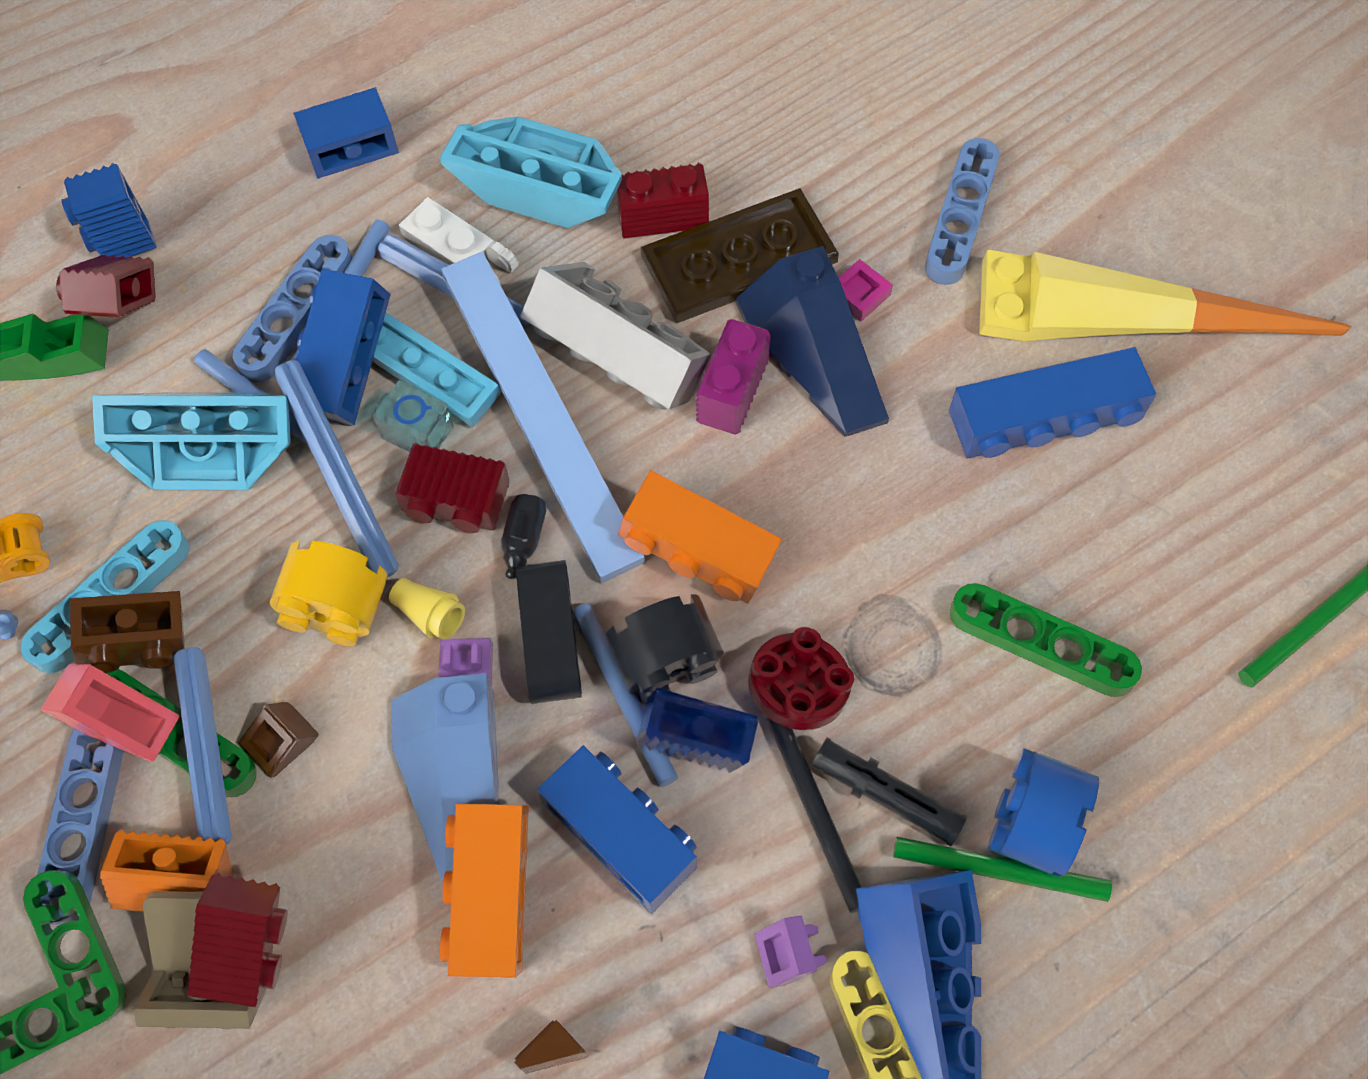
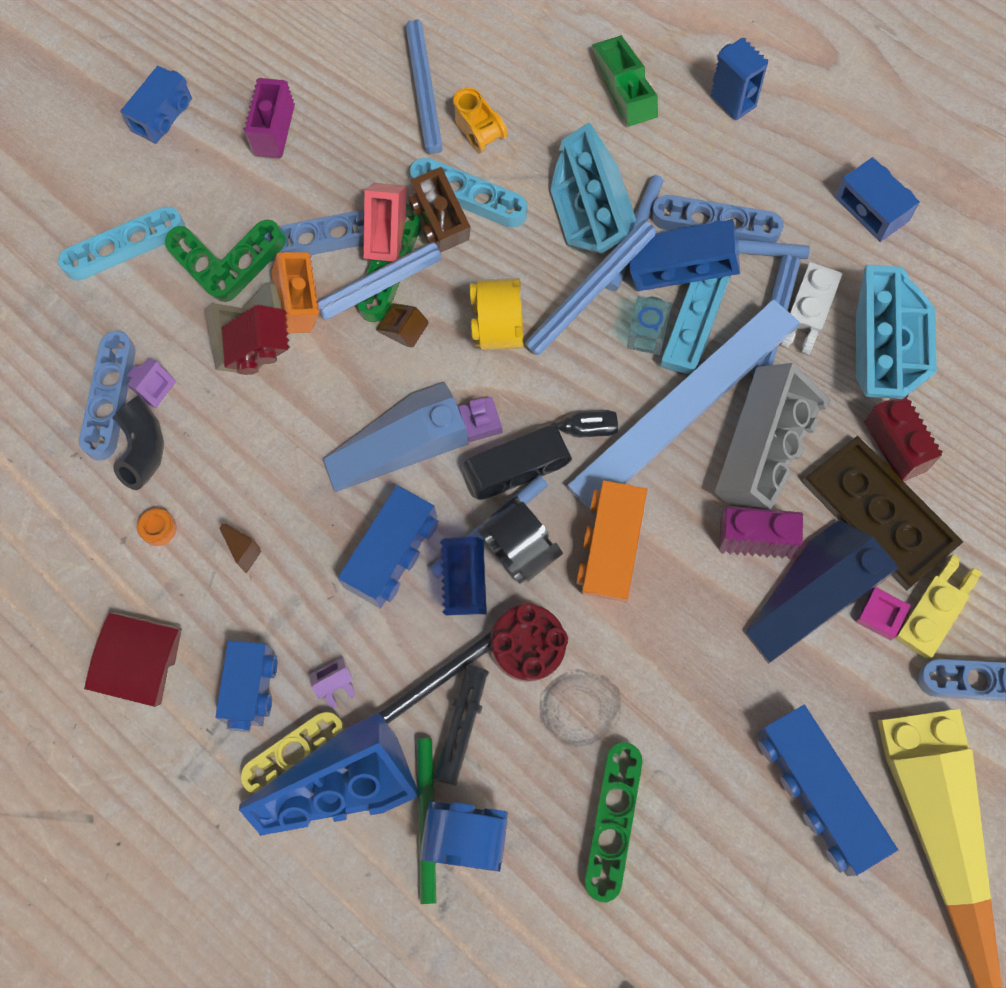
camera: 80 degrees right, 5 degrees up
dark red brick [56,254,156,318] -> none
light yellow cone [389,578,465,639] -> none
dark red brick [395,443,510,533] -> none
orange brick [440,804,529,978] -> none
none -> light yellow hinge [894,554,982,660]

